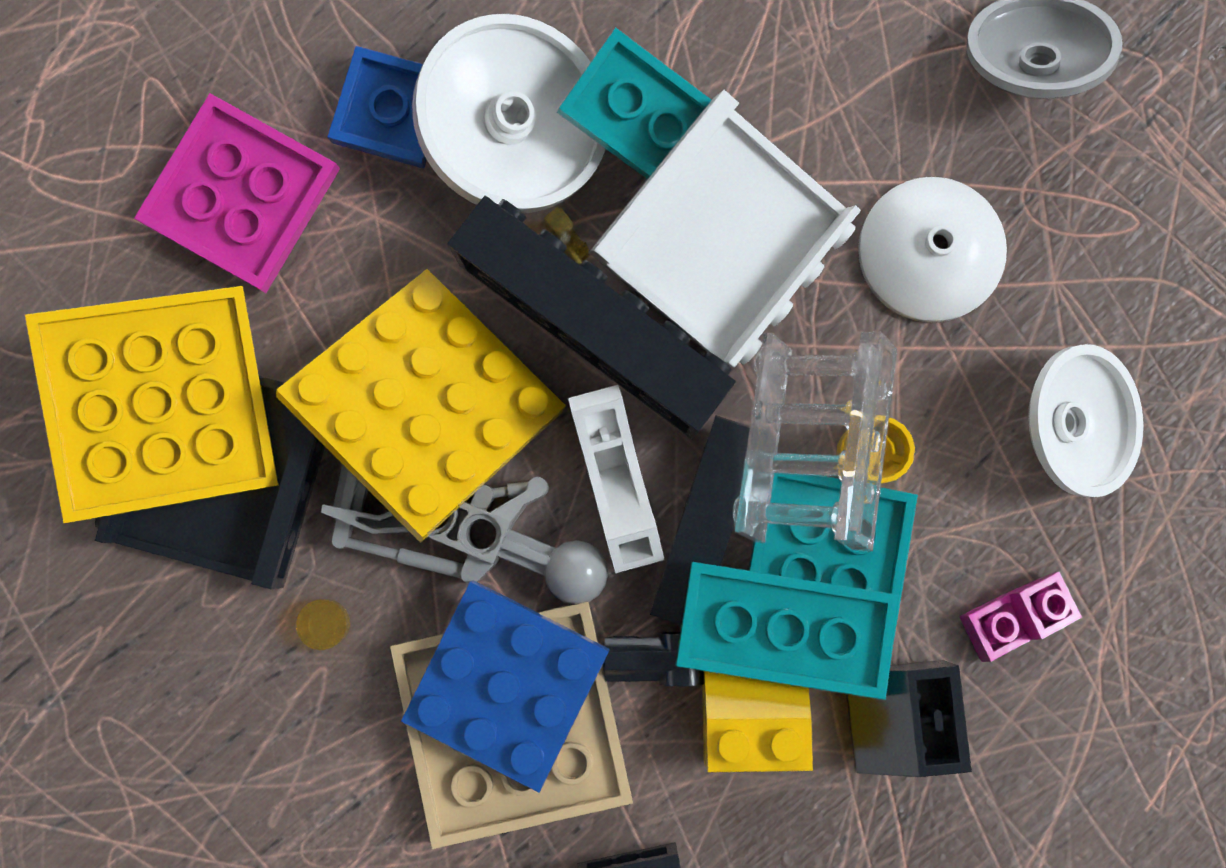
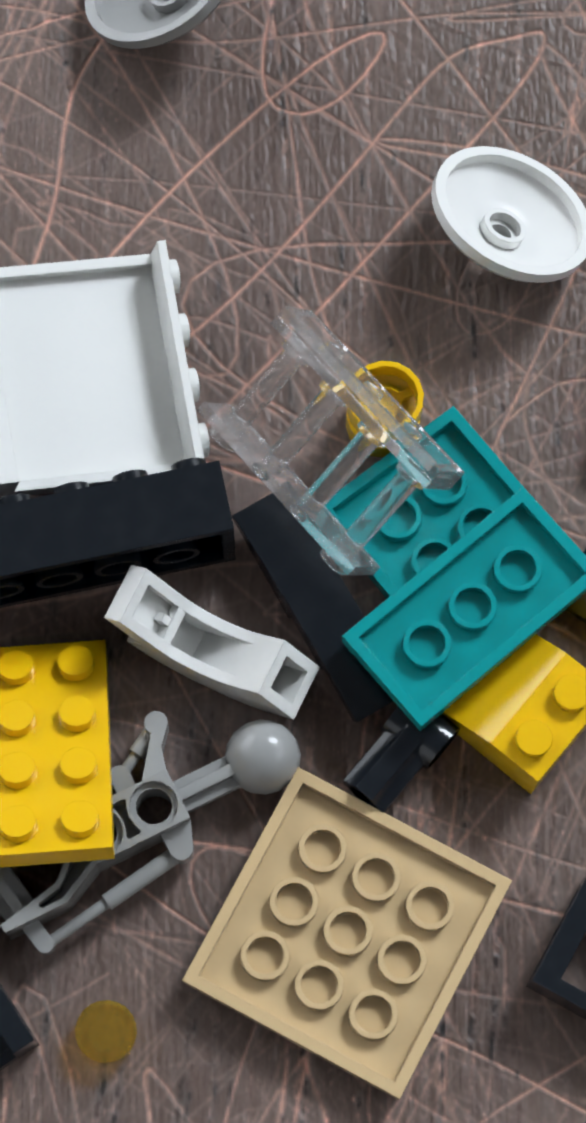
camera: 55 degrees left, 10 degrees down
blue plate [401,580,610,793] -> none
white dish [858,177,1007,323] -> none

